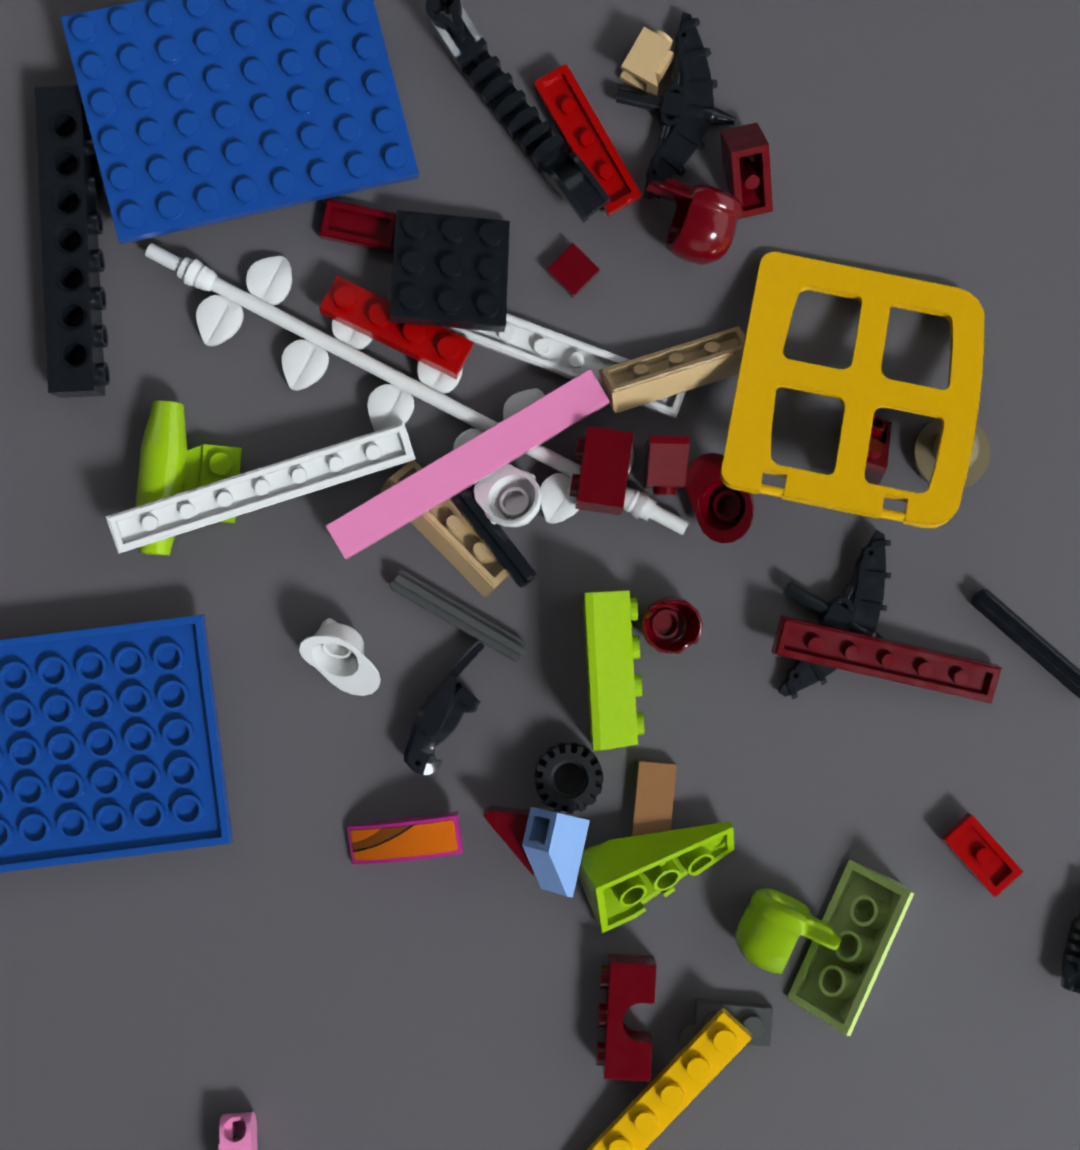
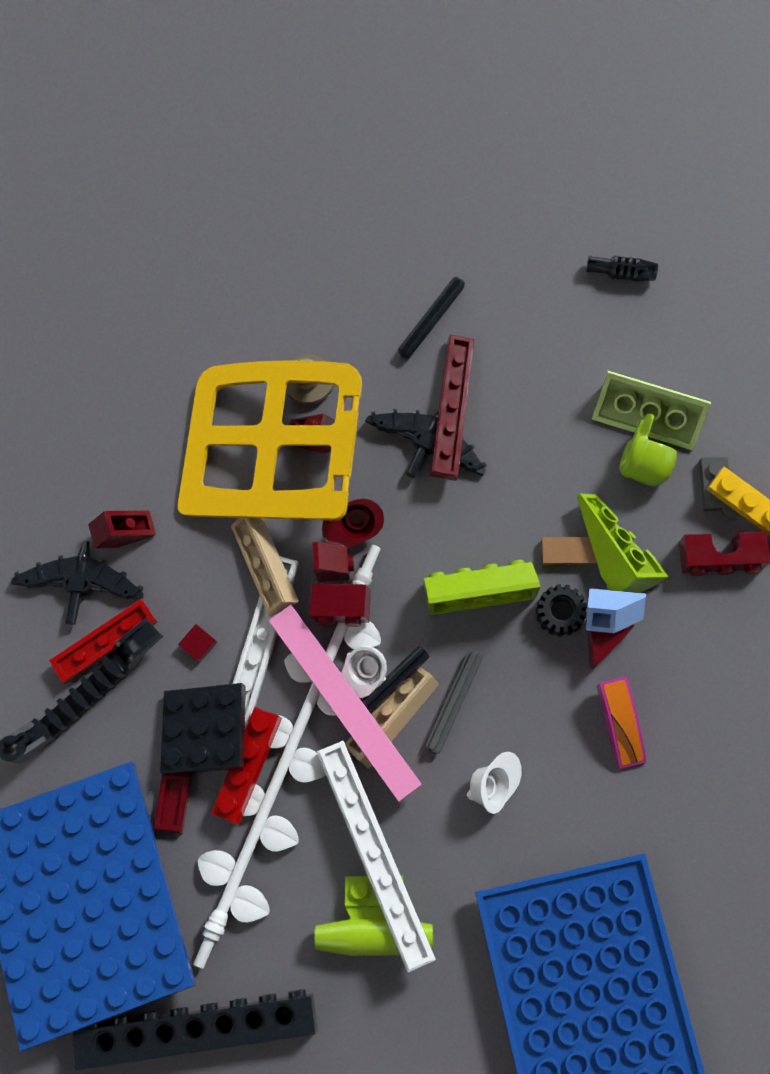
camera: 95 degrees left, 15 degrees down
black animal [404,642,484,775] -> none
tan window [619,27,674,96] -> none
dark red hair [641,596,703,654] -> none
dark red piece [646,179,743,265] -> none
red plate [941,813,1023,897] -> none

